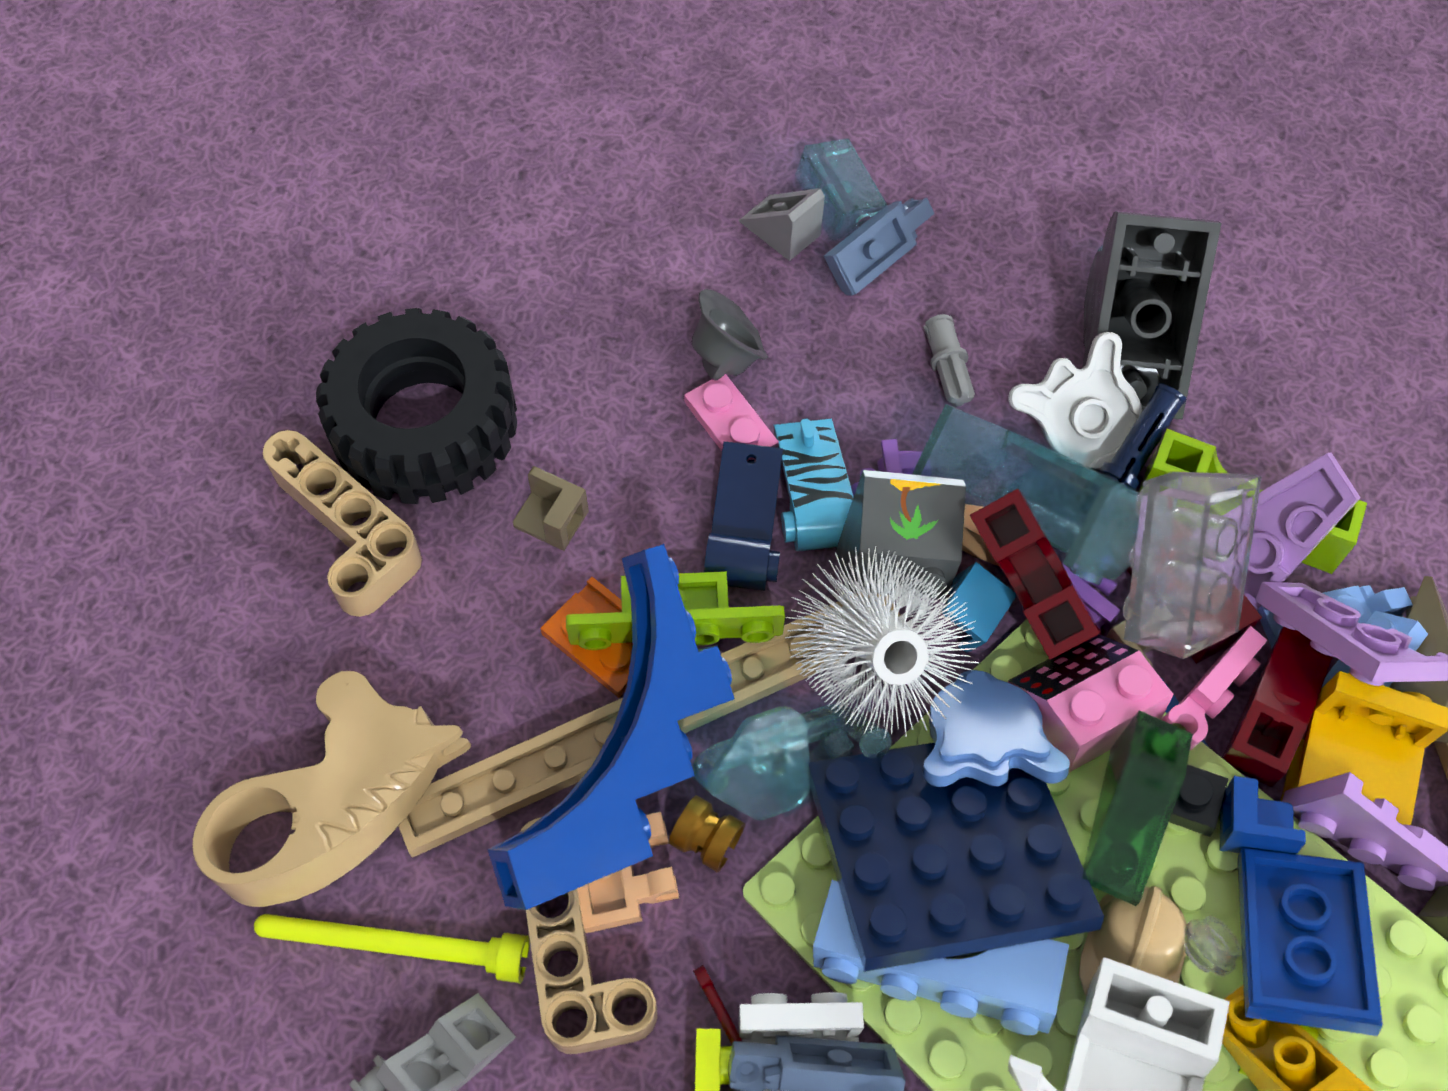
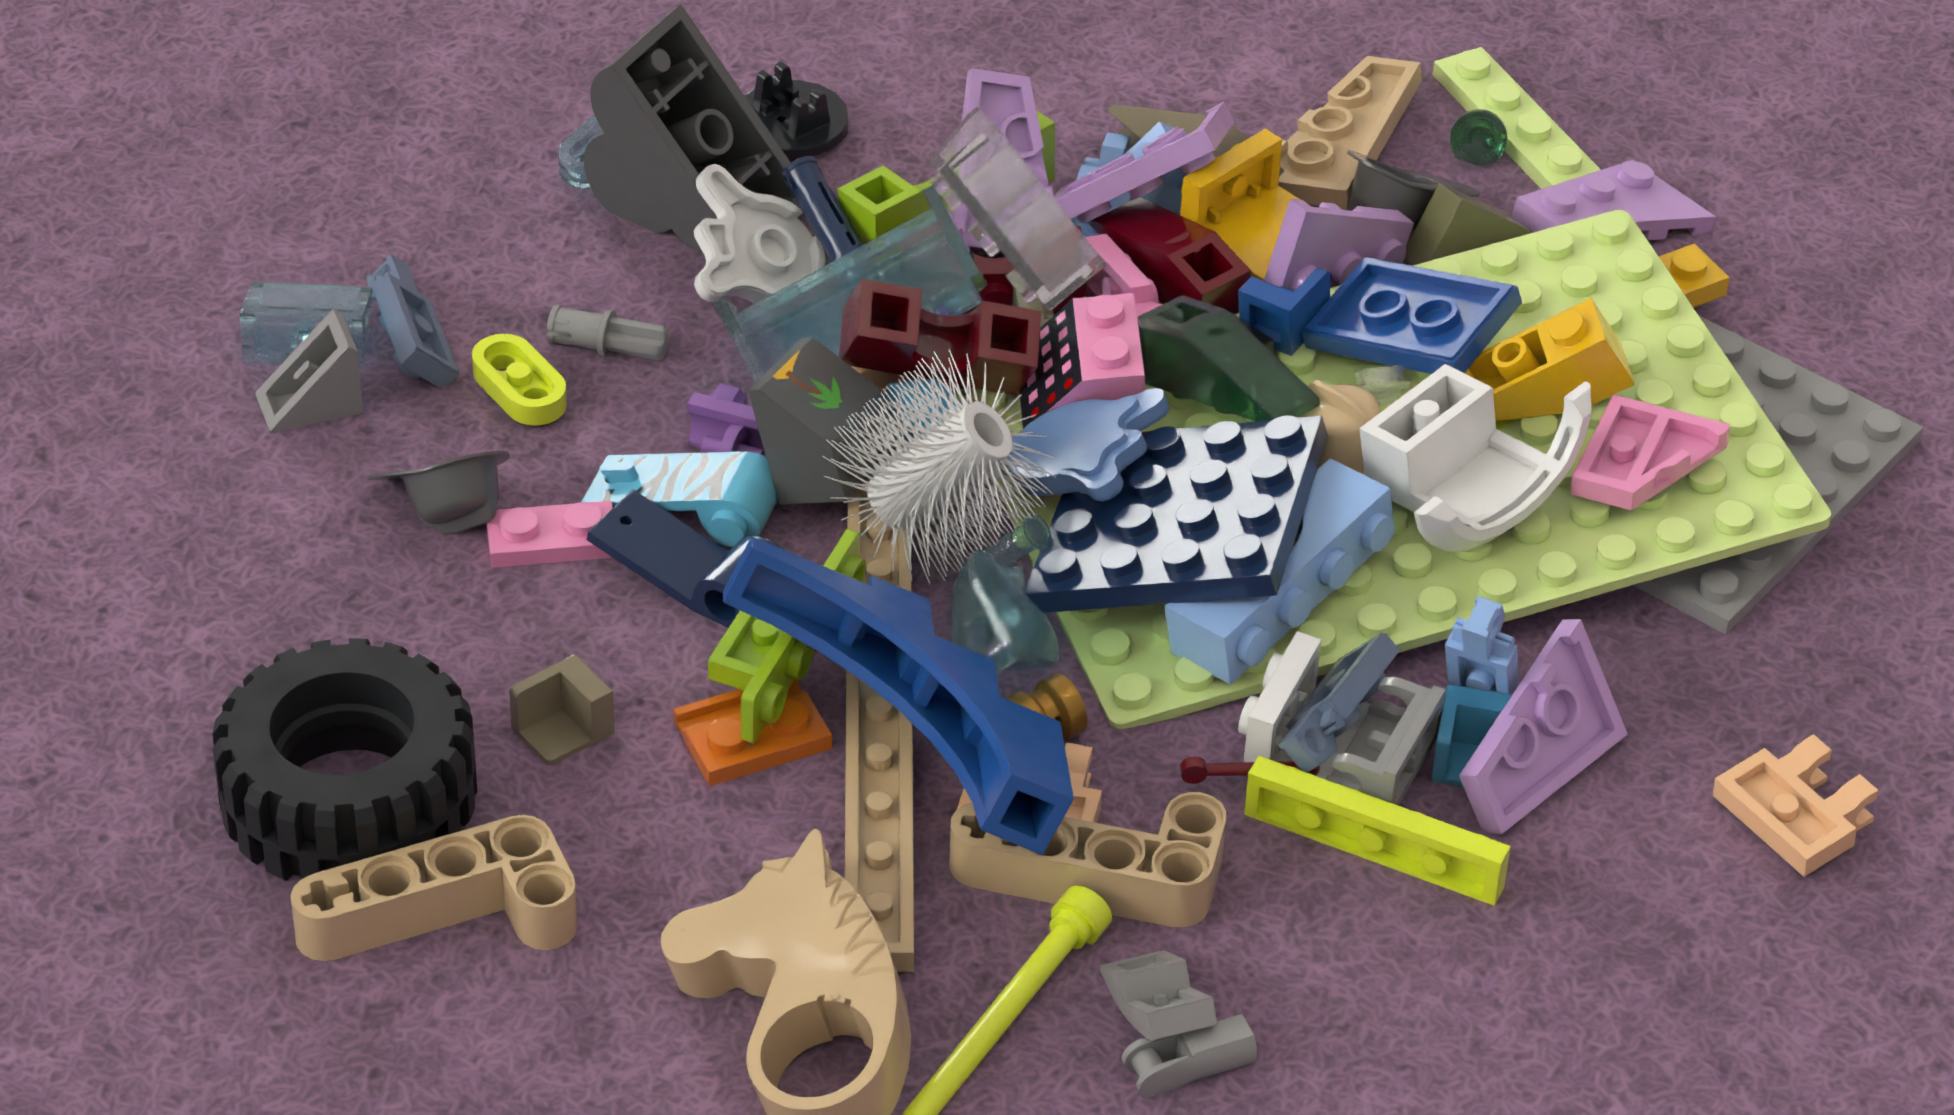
camera: 65 degrees left, 20 degrees down
none -> neon yellow plate [472,334,567,426]
none -> black plate [744,61,848,162]

